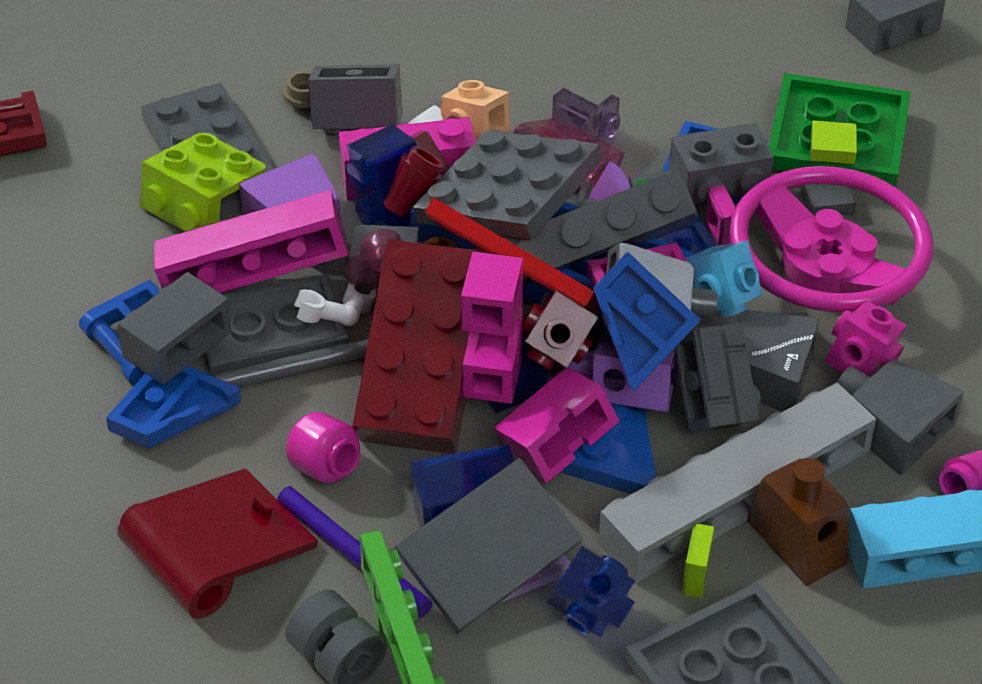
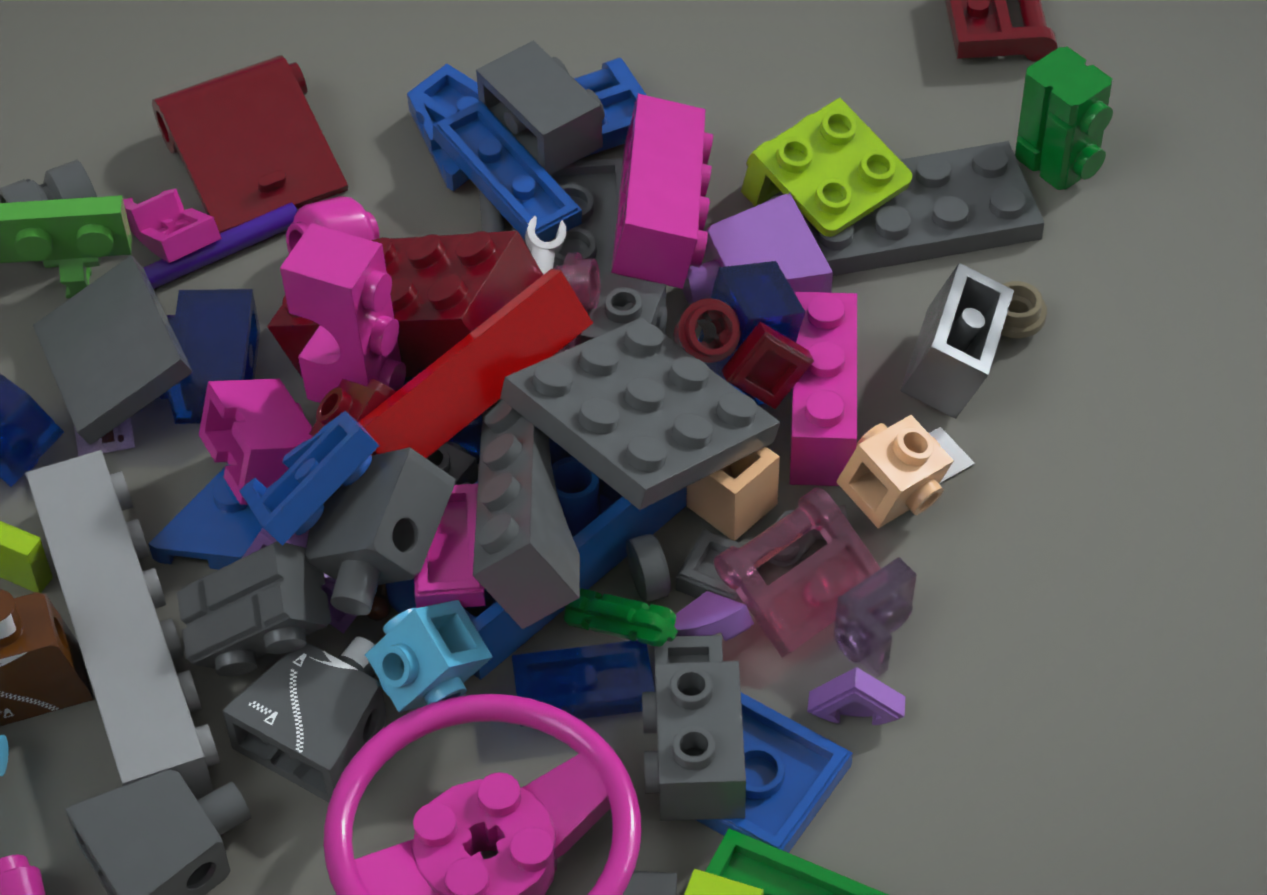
camera: 105 degrees right, 5 degrees up
dark pink tile [705,185,736,246] -> none
dark pink brick [825,300,907,377] -> none
none -> dark pink slope [123,188,222,263]
none -> blue tile [433,101,582,242]
none -> medium lavender tile [807,667,906,725]
none -> green brick [1015,46,1113,190]

